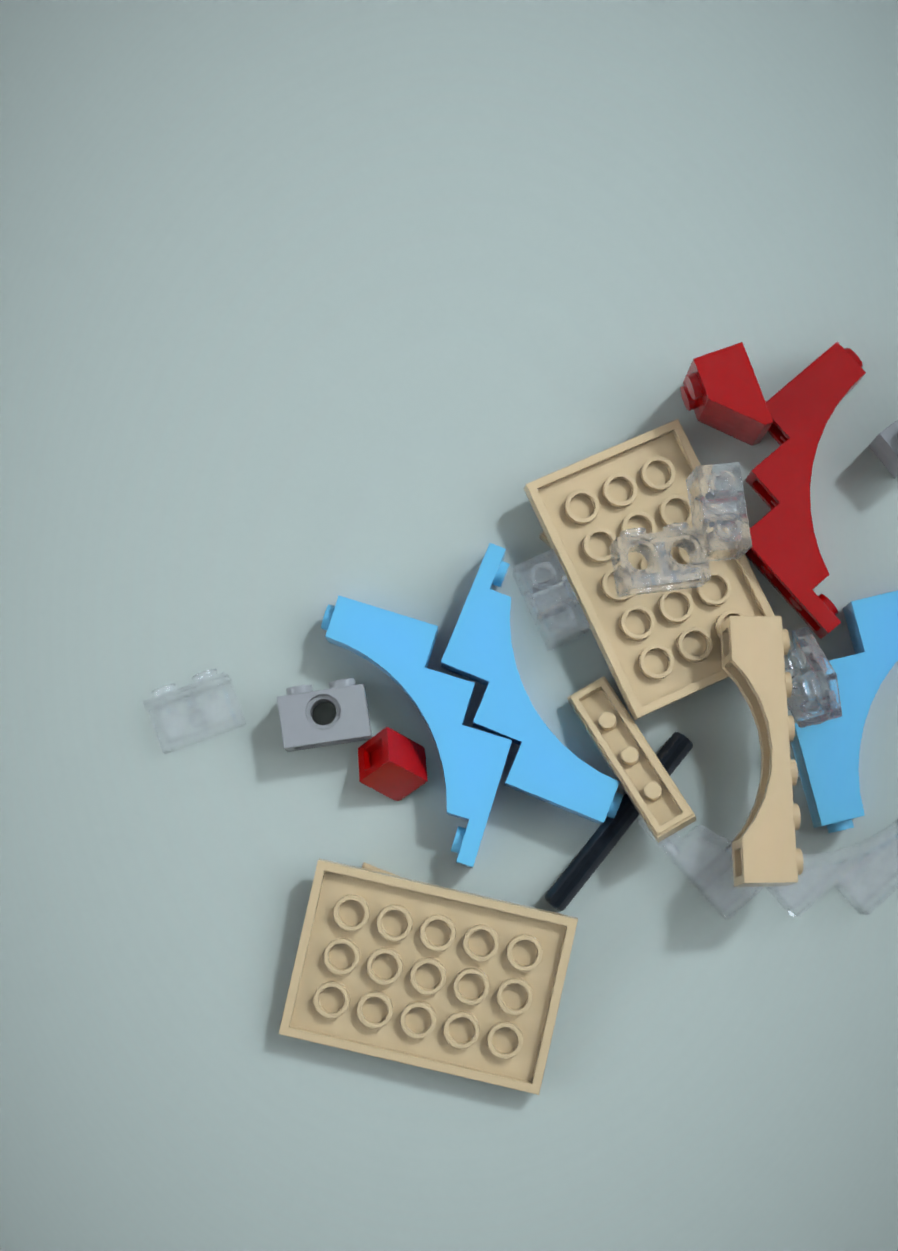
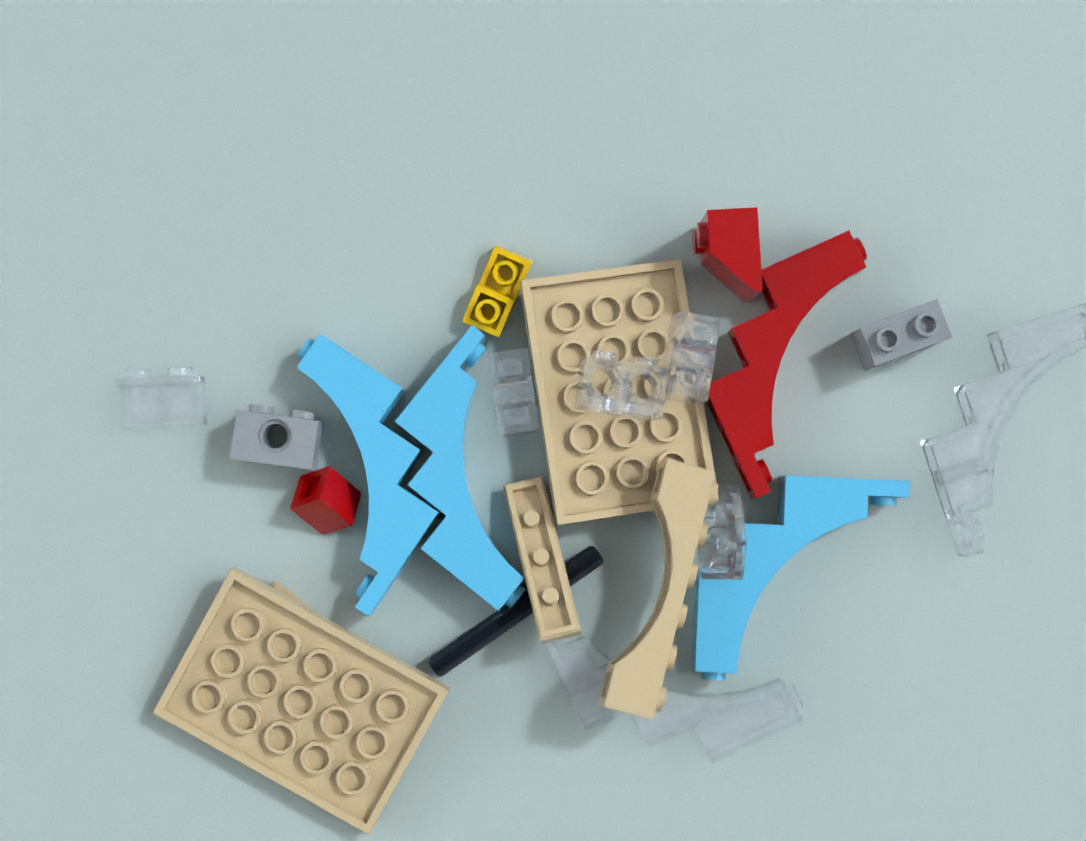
camera: 10 degrees right, 5 degrees up
none -> yellow slope [462,245,533,338]

